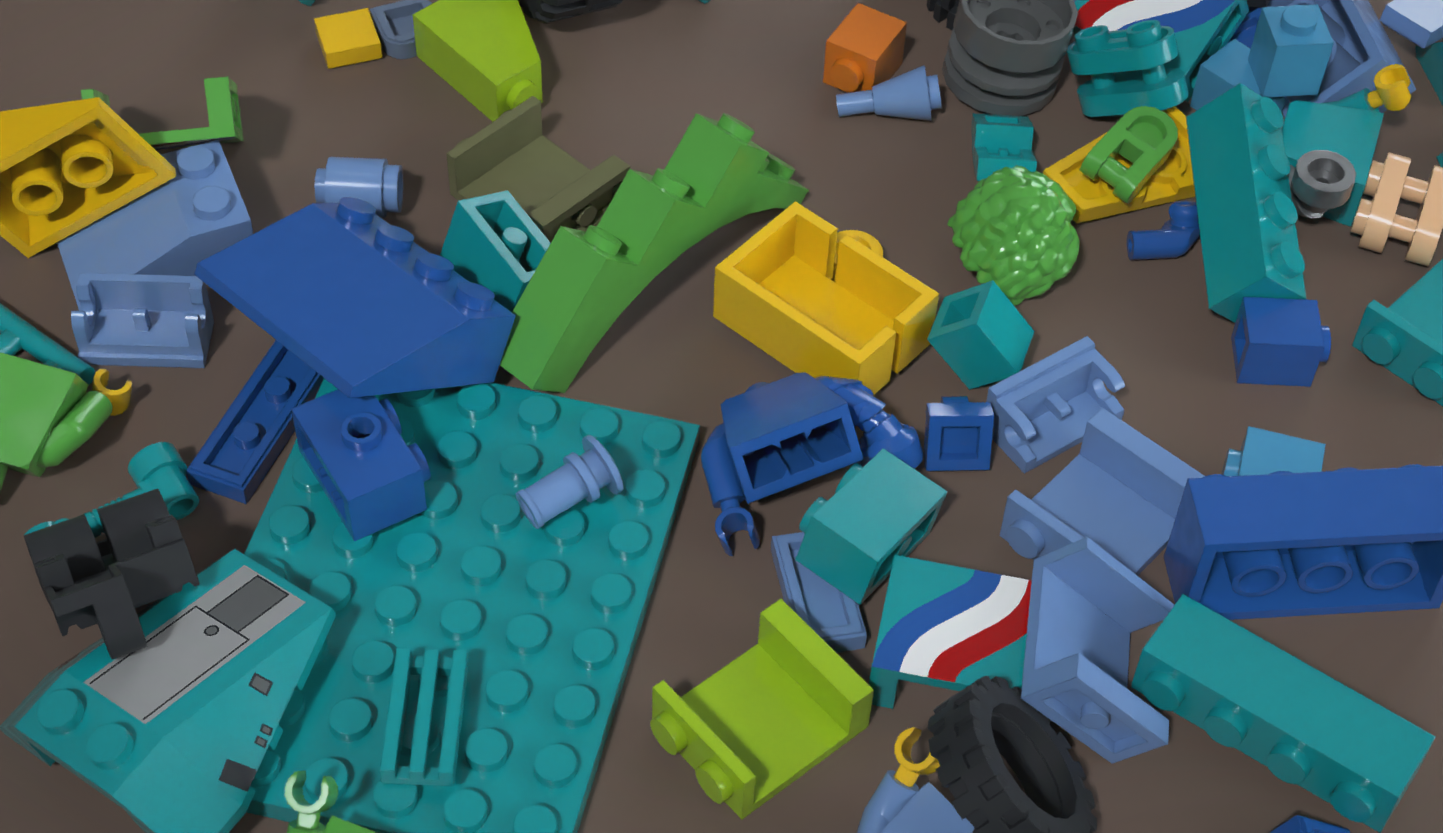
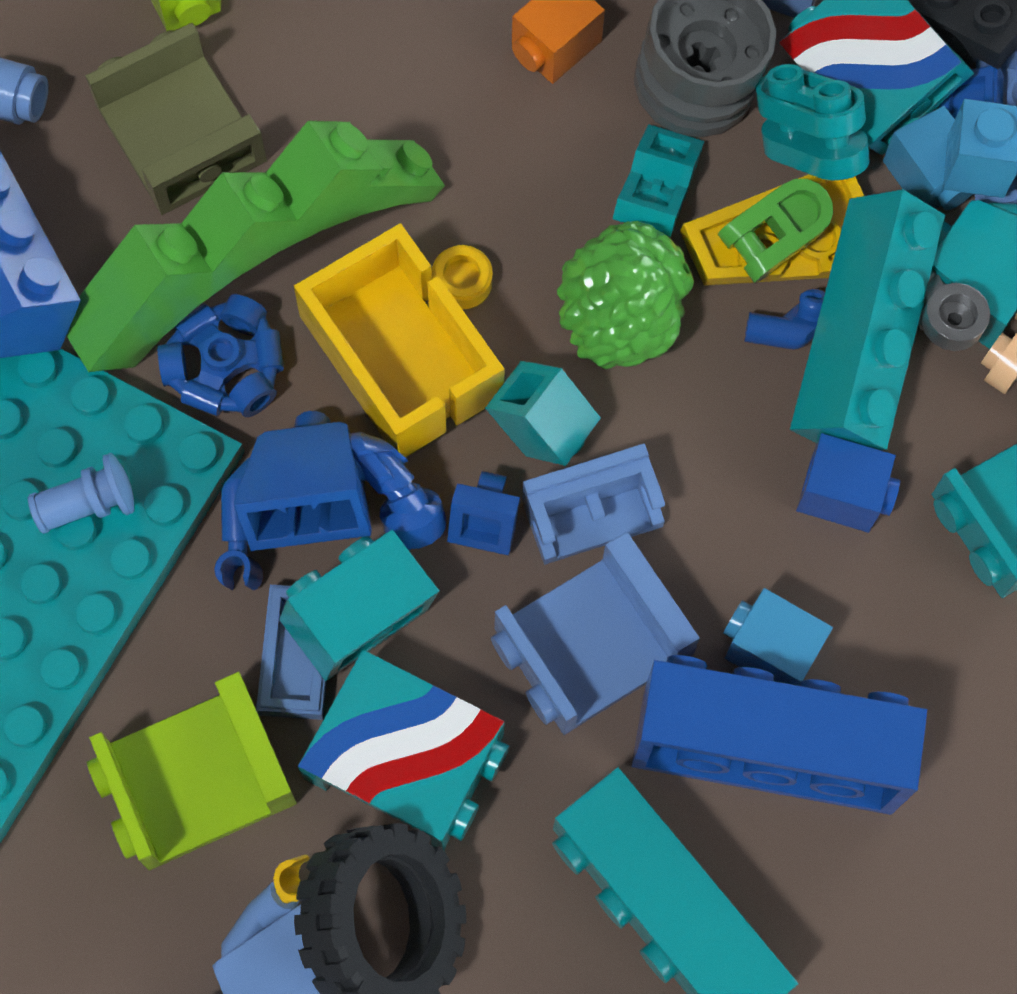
camera: 15 degrees right, 20 degrees up
teal brick [440,190,551,312] -> none
medium blue cone [836,65,941,121] -> none
medium blue panel [1021,537,1174,764] -> none
none -> blue piece [157,294,284,418]

